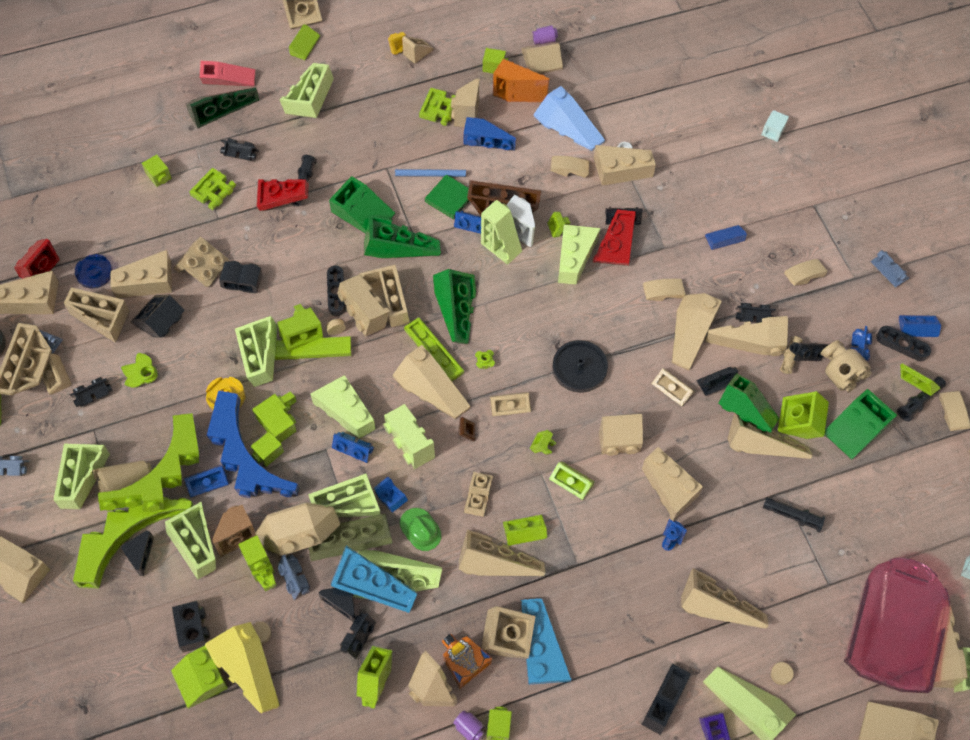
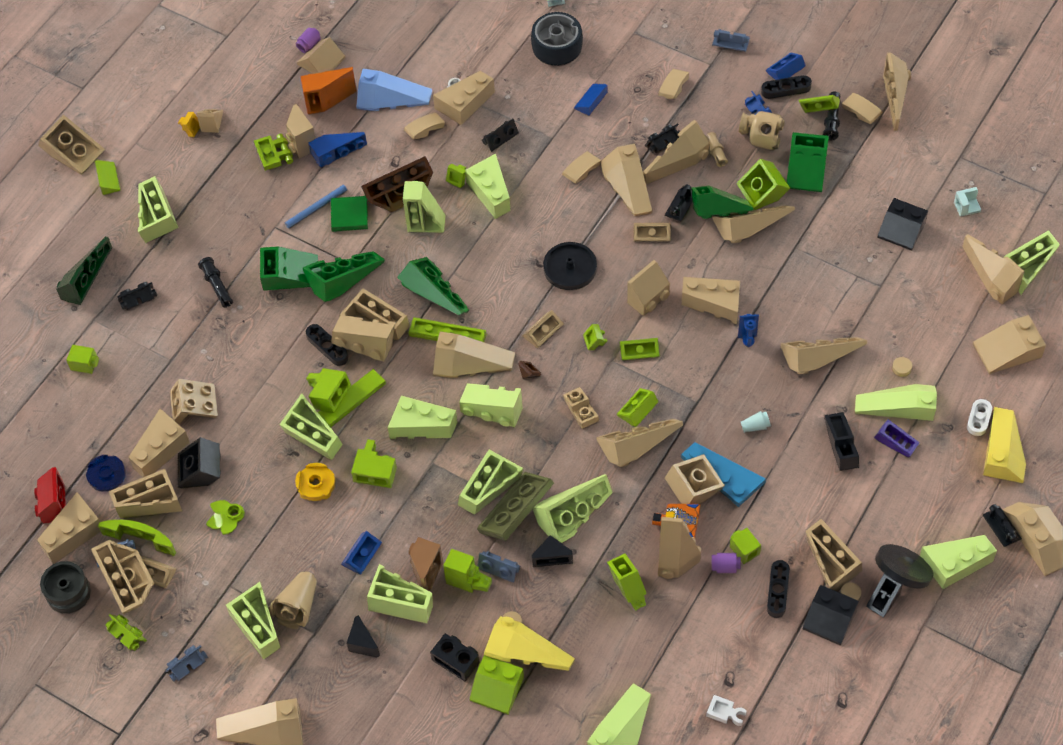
camera: 35 degrees left, 5 degrees down
black hinge [69,377,113,407] -> none
lime arch [73,497,194,589] -> none
lime arch [98,413,199,512] -> none
lime plate [189,168,236,210] -> none
coral slope [200,61,255,87] -> none
blue arch [207,391,300,498] -> none
black brick [219,261,262,293] -> none
lime brick [251,432,284,467] -> none
red wing [256,179,309,211] -> none
tan wedge [256,503,340,556] -> none
tan tile [326,319,346,335] -> none
dark azure wing [331,545,417,613] -> none
blue hinge [332,432,374,463] -> none
black hinge [340,613,376,659] -> none
blue bracket [374,477,408,513] -> none
bright green piece [400,508,441,551] -> none
blue hinge [454,211,481,234] -> none
lime plate [475,350,495,369] -> none
lime brick [483,48,508,73] -> none
white slope [507,195,535,247] -> none
red wing [593,210,635,266] -> none
black pin [762,497,826,533] -> none
black hinge [789,342,828,361] -> none
clear pink windscreen [844,558,950,693] -> none
none -> lime slope [98,520,176,556]
none -> wheel [531,12,583,66]
none -> light aqua cone [741,411,771,433]
none -> black slope [877,198,928,251]

